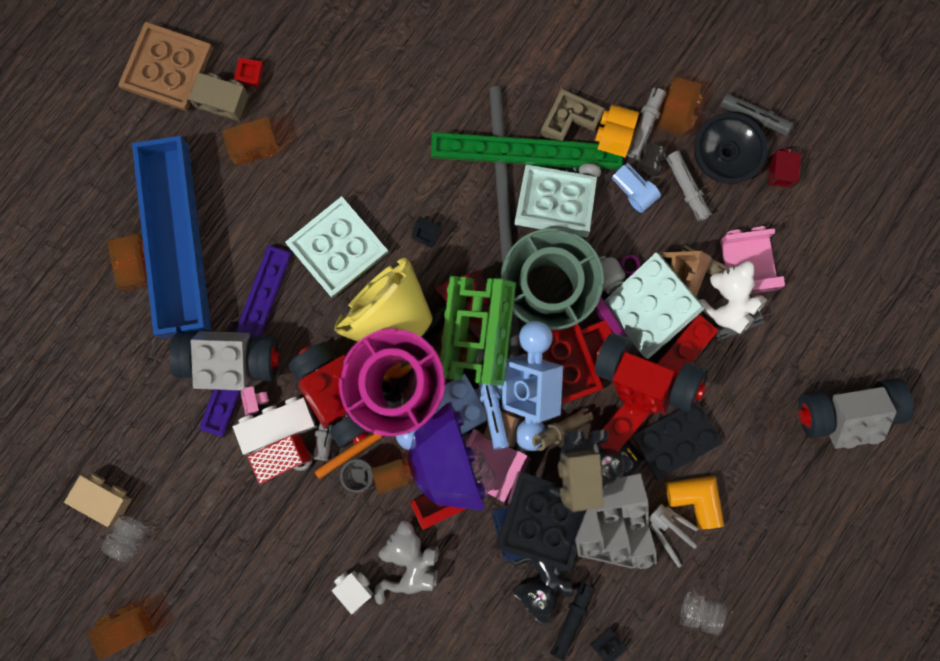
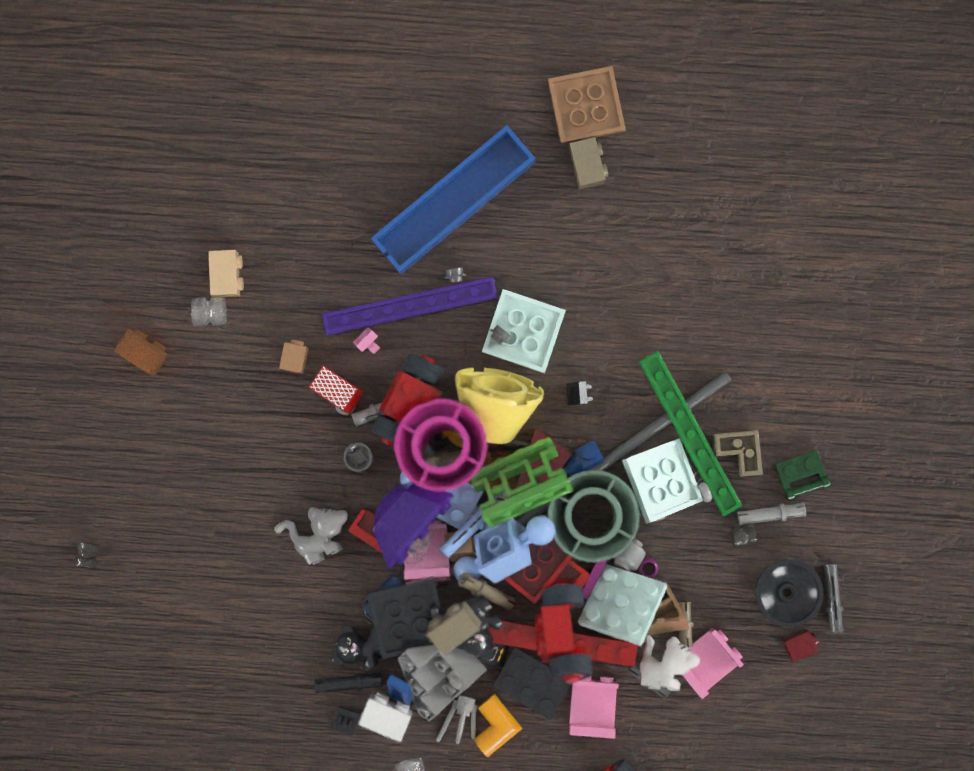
camera: 55 degrees right, 5 degrees up
clear orange brick [107,234,148,293] -> none
brick [169,331,280,390] -> none
clear orange brick [222,117,281,165] -> none
white brick [233,396,318,455] -> none
red plate [234,58,264,87] -> none
orange bar [314,433,382,479] -> none
white brick [331,571,374,614] -> none
clear orange brick [371,459,413,494] -> none
light orange brick [595,104,639,157] -> none
light blue piece [612,163,661,213] -> none
clear orange brick [657,76,703,137] -> none
light grey pin [666,151,712,222] -> none
none -> medium nougat brick [279,340,309,374]
none -> white brick [358,692,413,742]
none -> blue plate [387,675,412,705]
none -> dark grey plate [444,267,466,283]
none -> dark grey plate [490,325,510,345]
none -> blue plate [562,441,605,474]
none -> bright pink panel [569,676,619,738]
none -> dark green plate [774,450,831,502]

